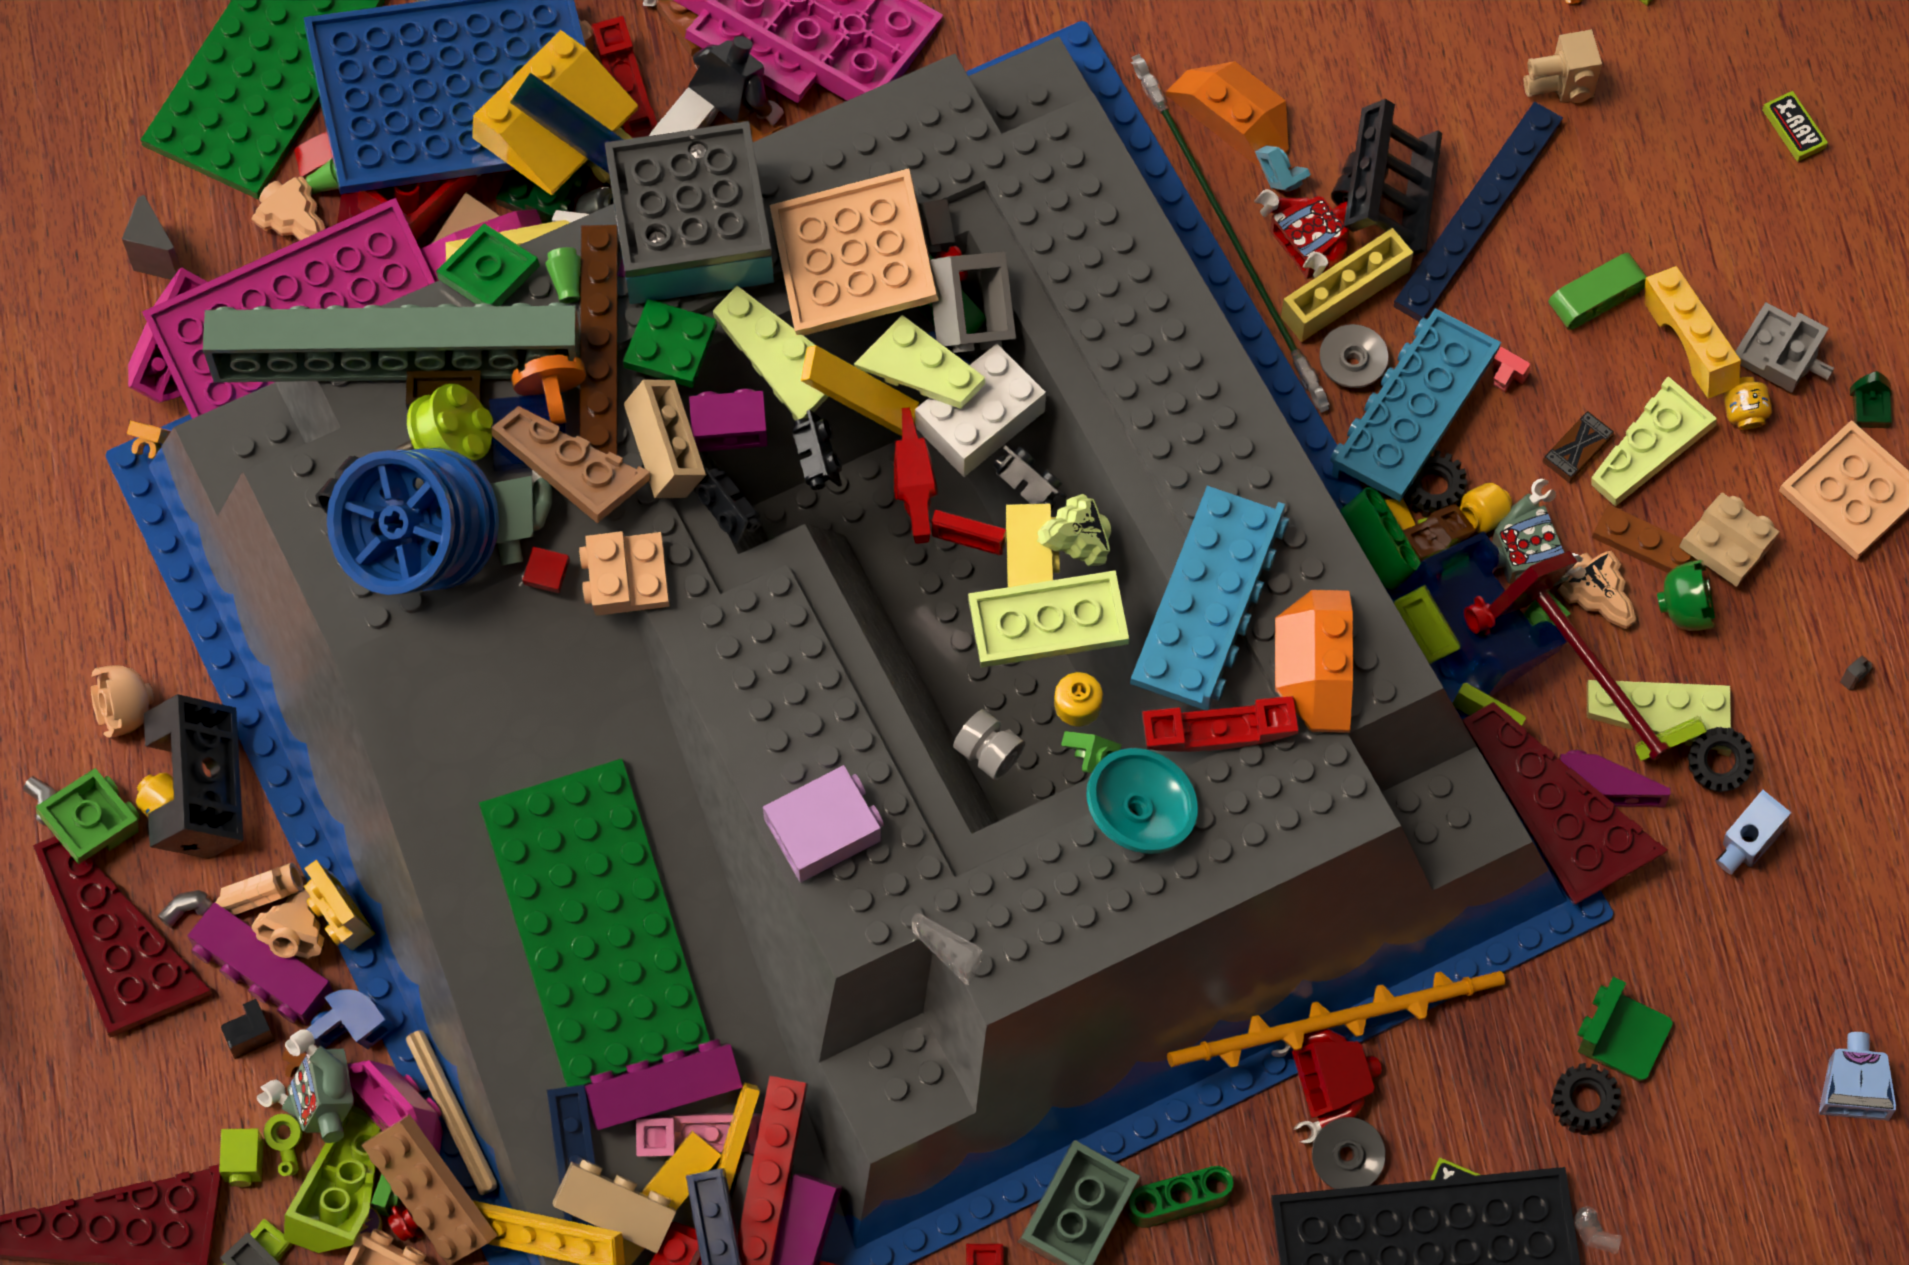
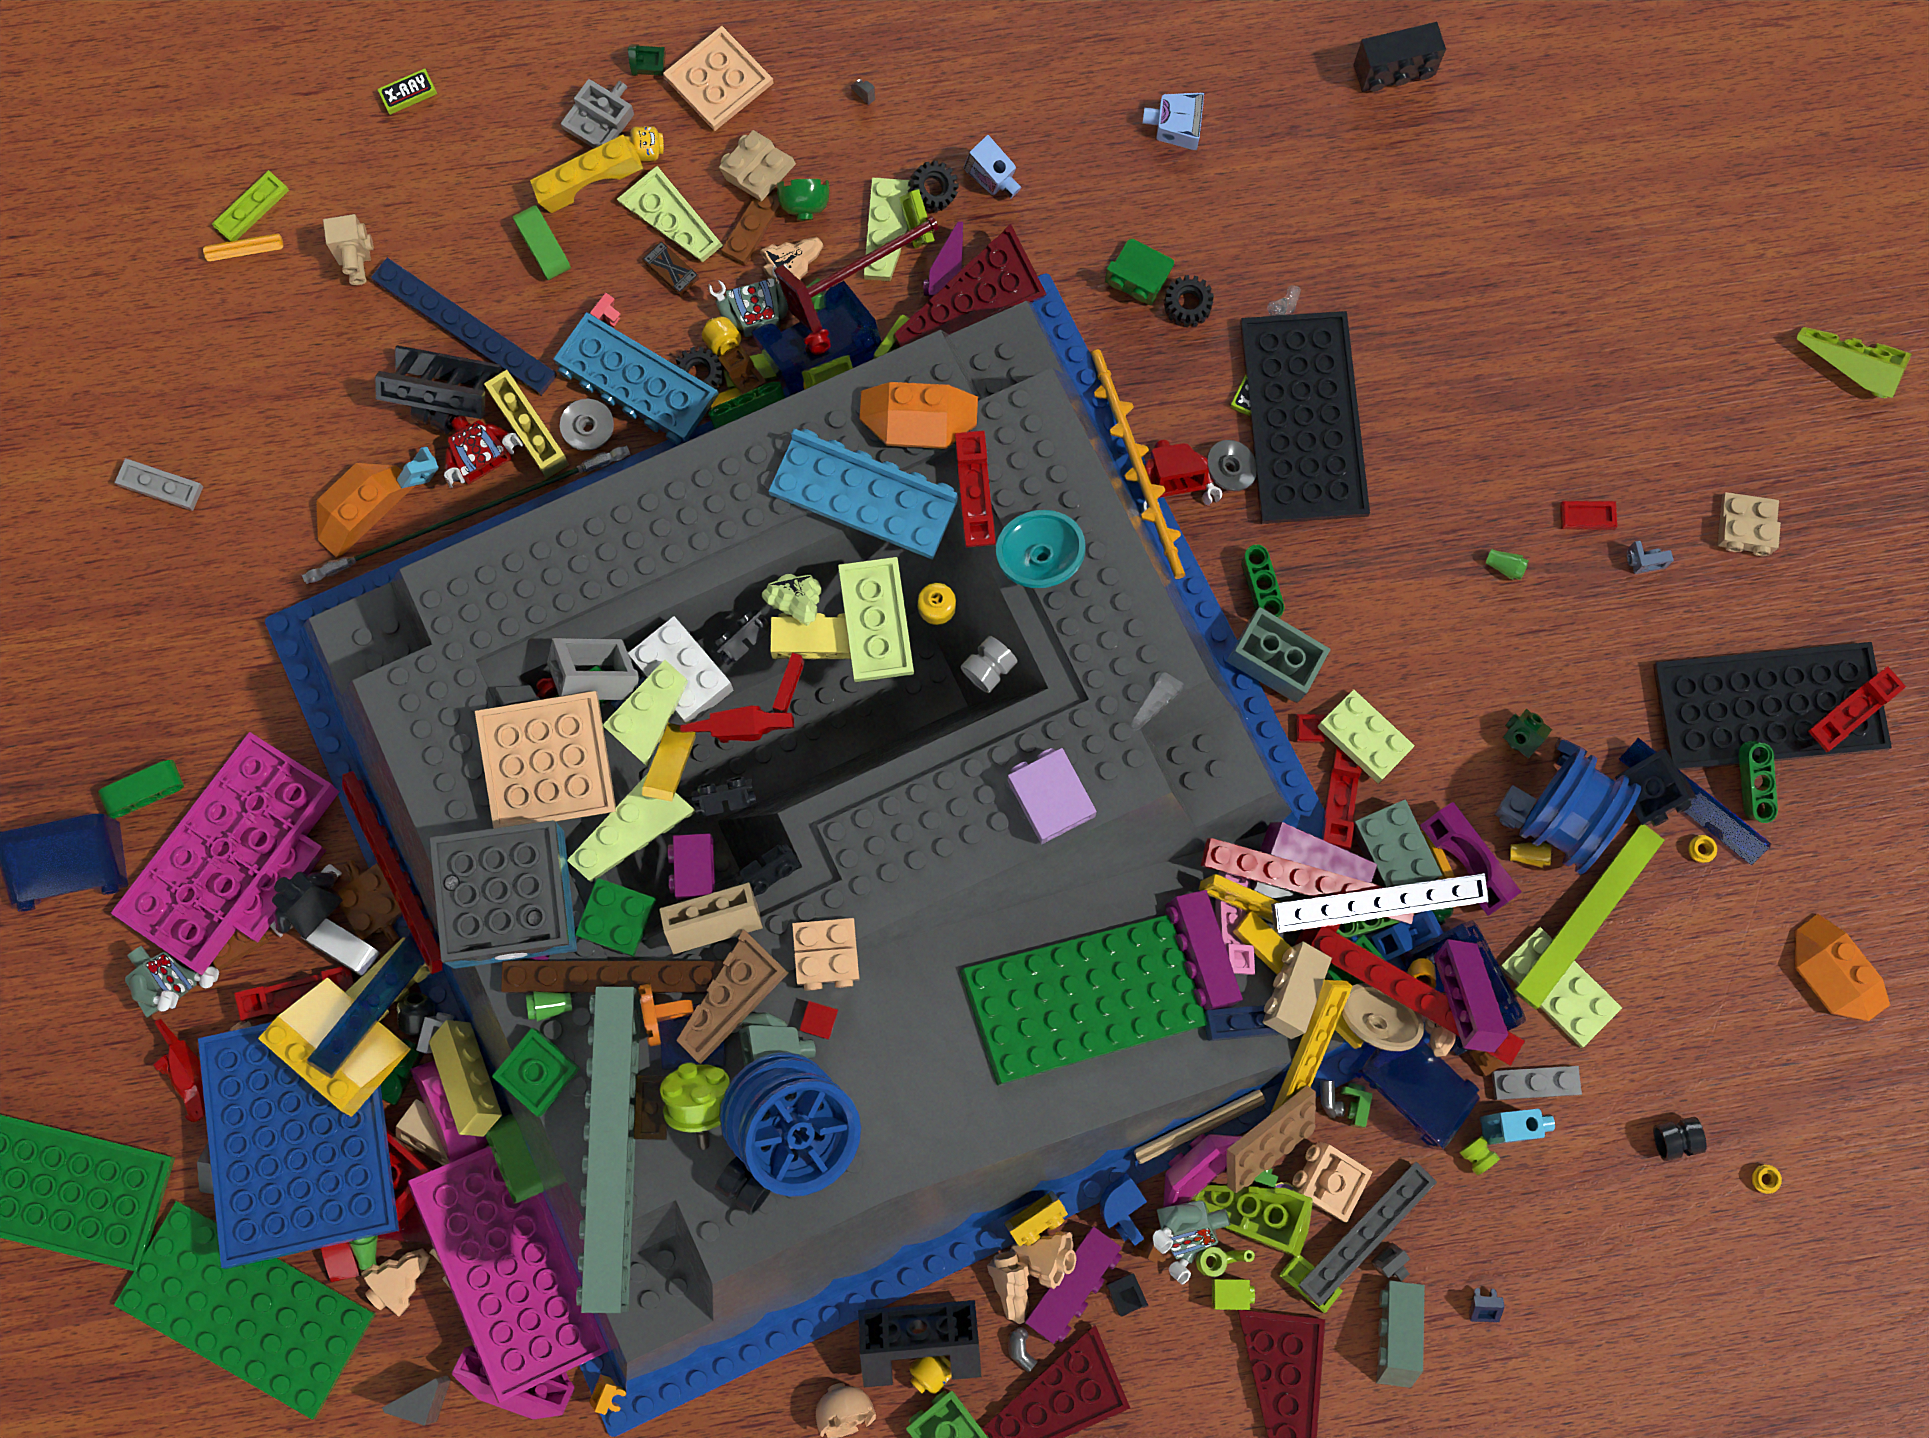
camera: 90 degrees left, 10 degrees up
red plate [388,1205,423,1242] -> none
bright green bracket [1061,731,1122,774] -> none

